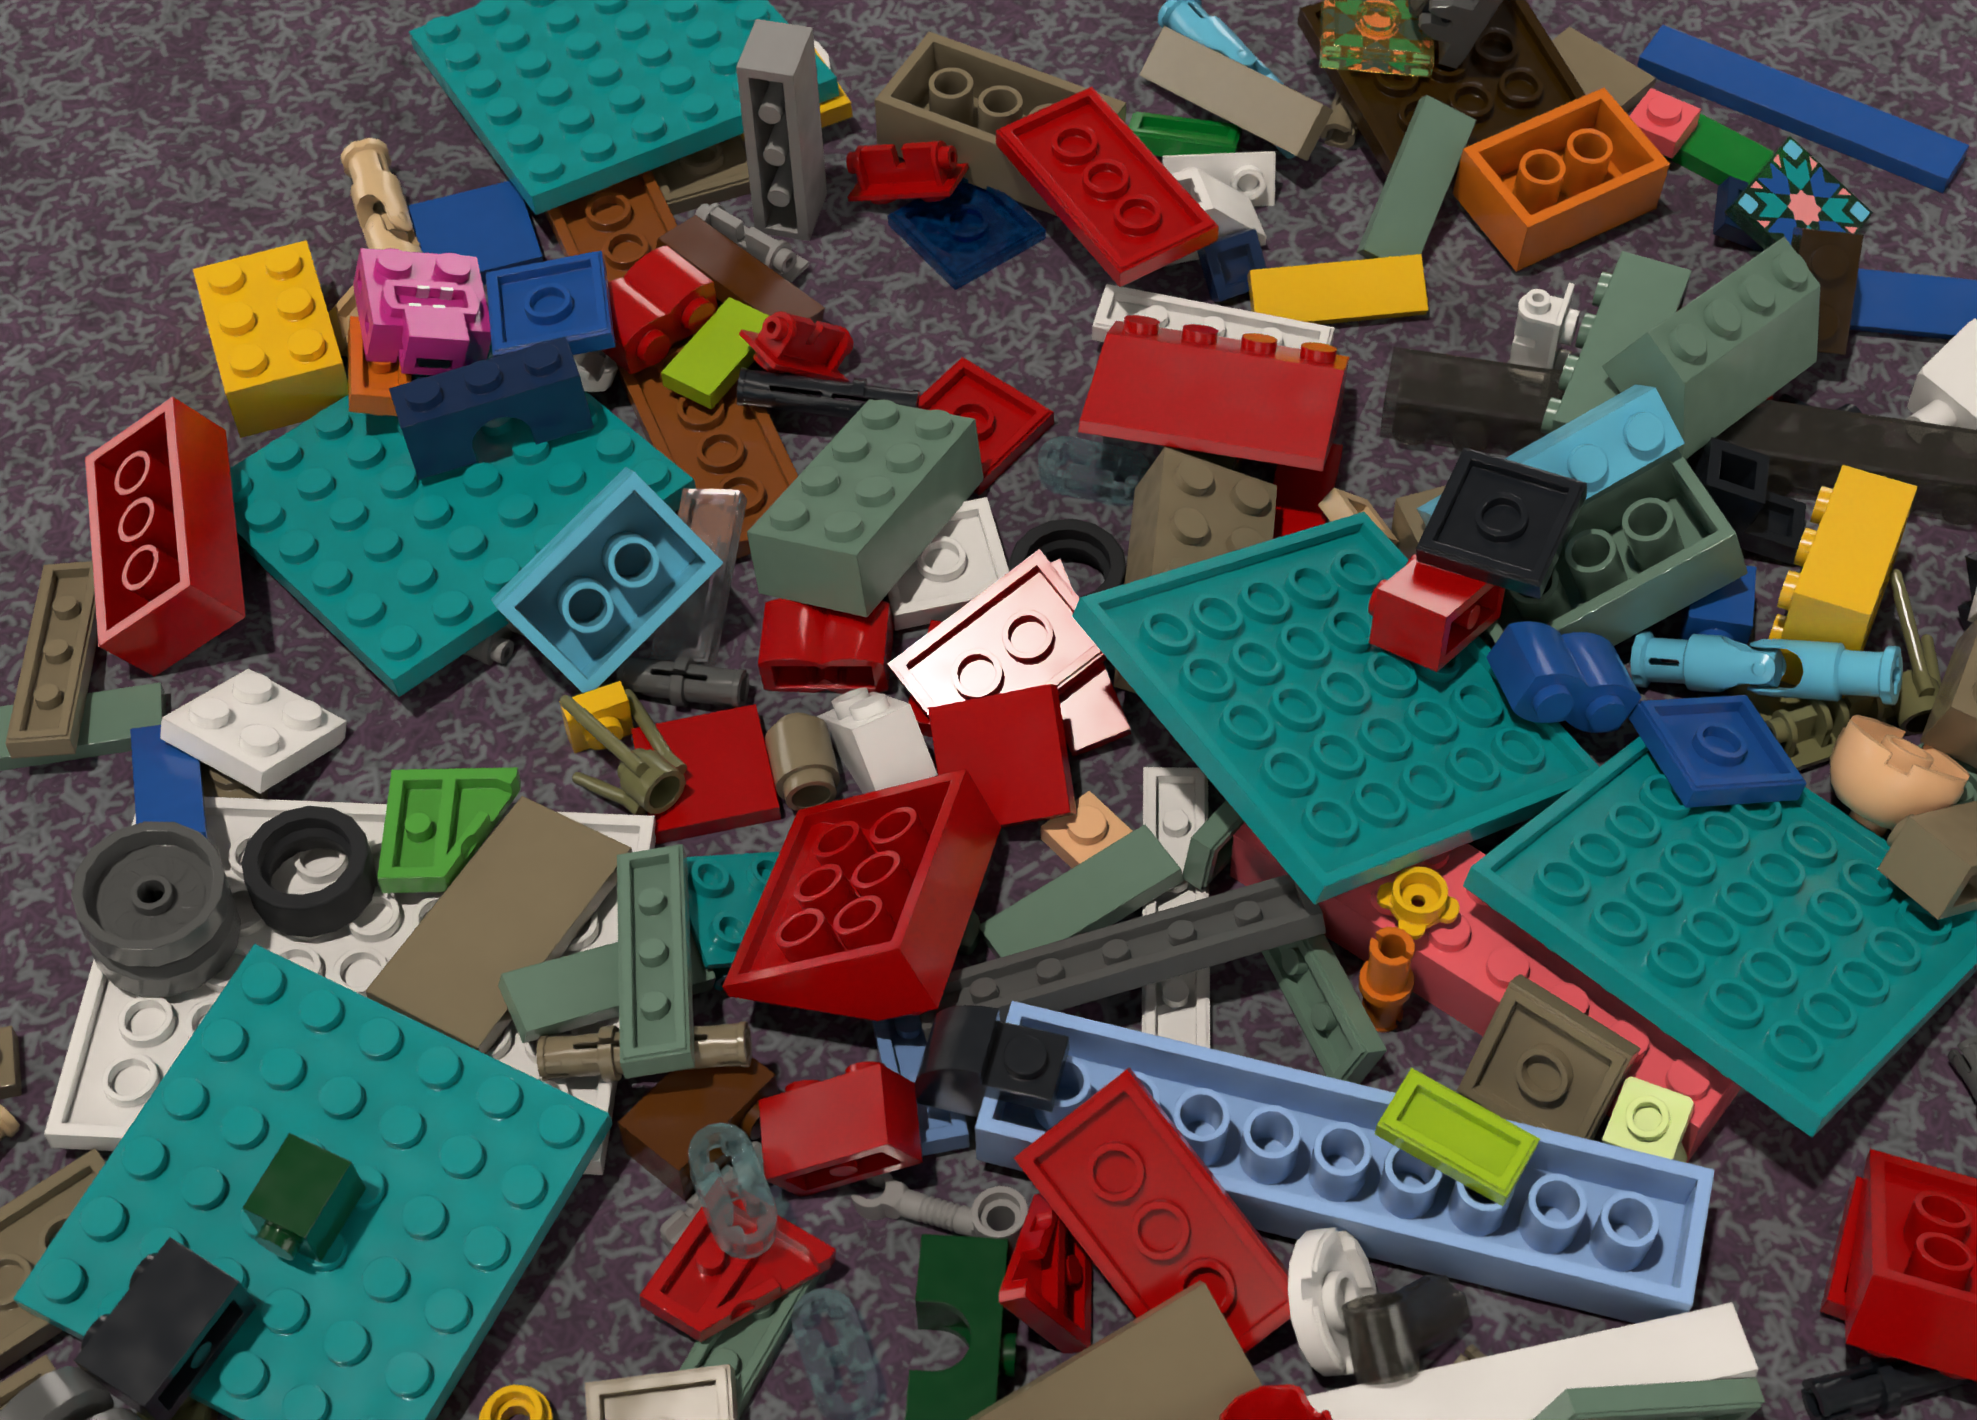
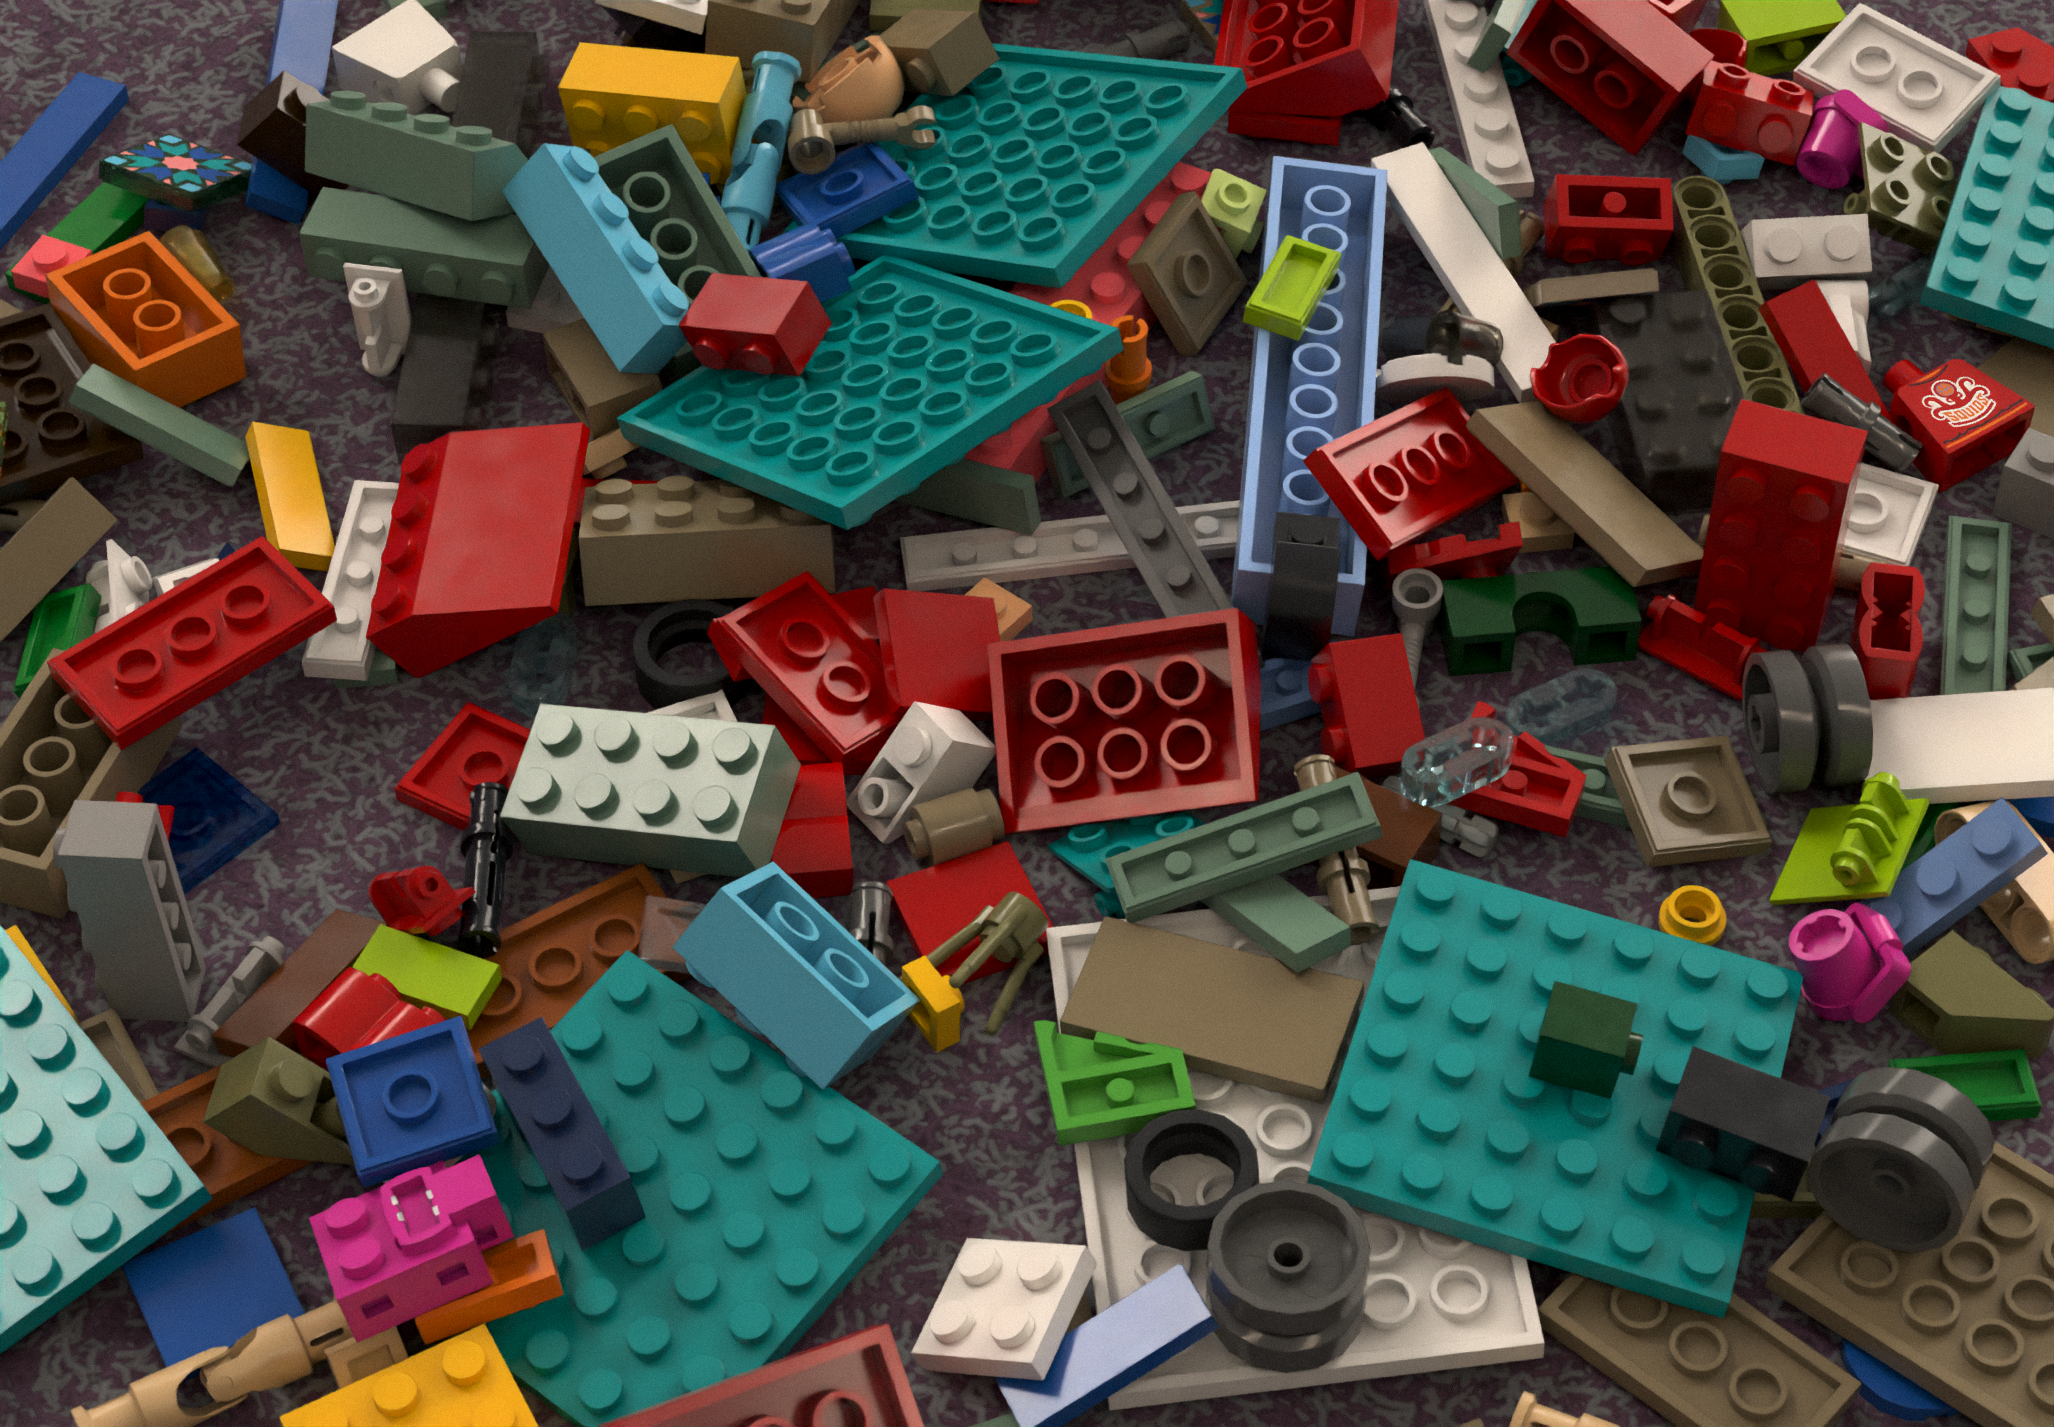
camera: 100 degrees left, 5 degrees down
sand green tile [978,824,1184,959] -> none
black tile [1416,447,1587,599] -> none
none -> clear yellow cone [159,225,235,303]
none -> olive slope [203,1037,355,1165]
none -> dark tan brick [788,106,936,174]

